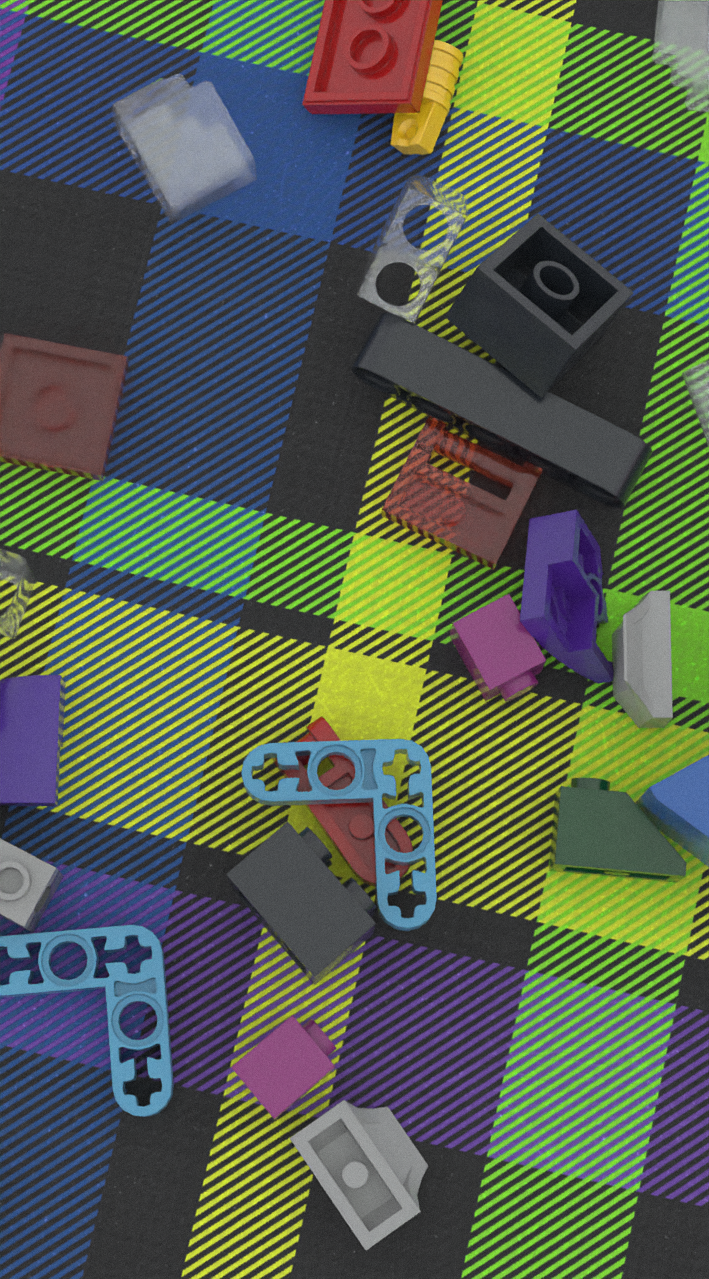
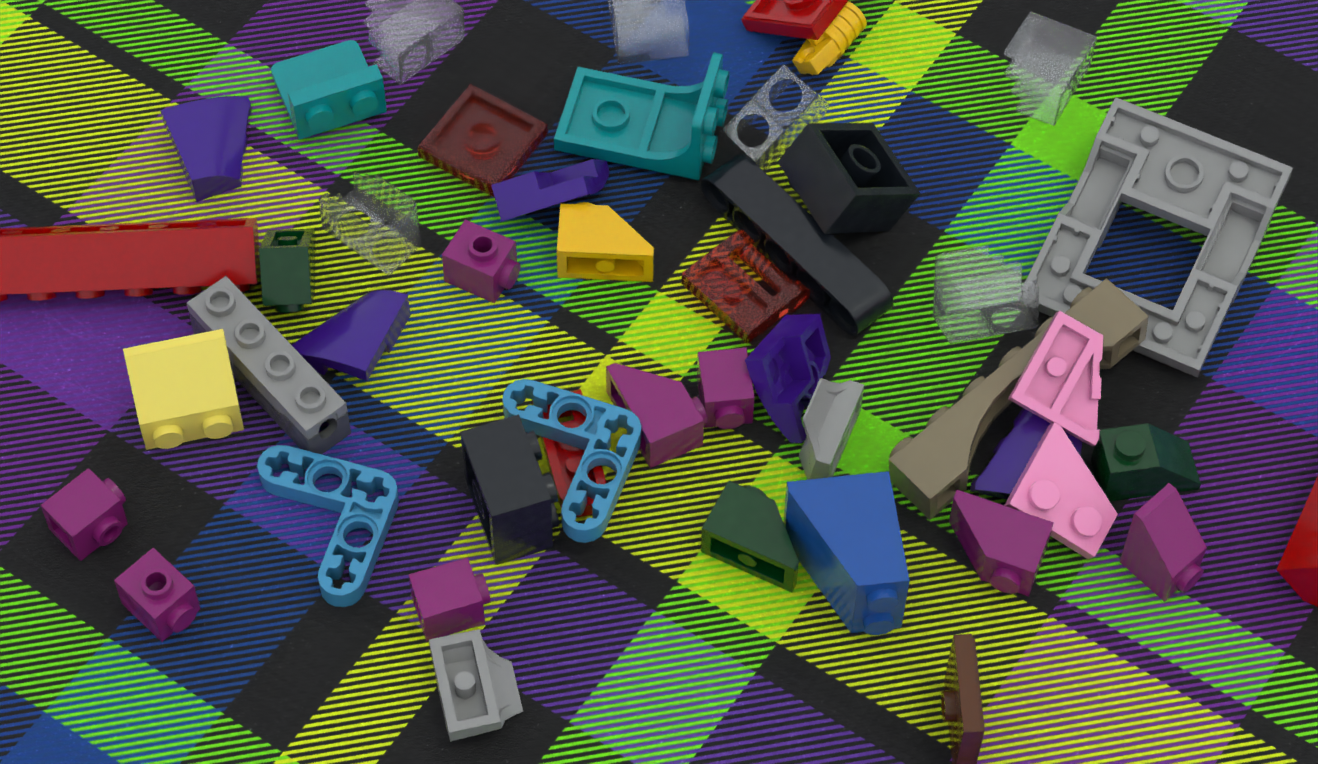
camera: 25 degrees right, 20 degrees down
none -> magenta brick [442,219,521,303]
none -> dark purple slope [491,159,610,222]
none -> teal bracket [554,52,730,180]
none -> yellow slope [557,202,654,282]
none -> magenta slope [606,363,708,468]

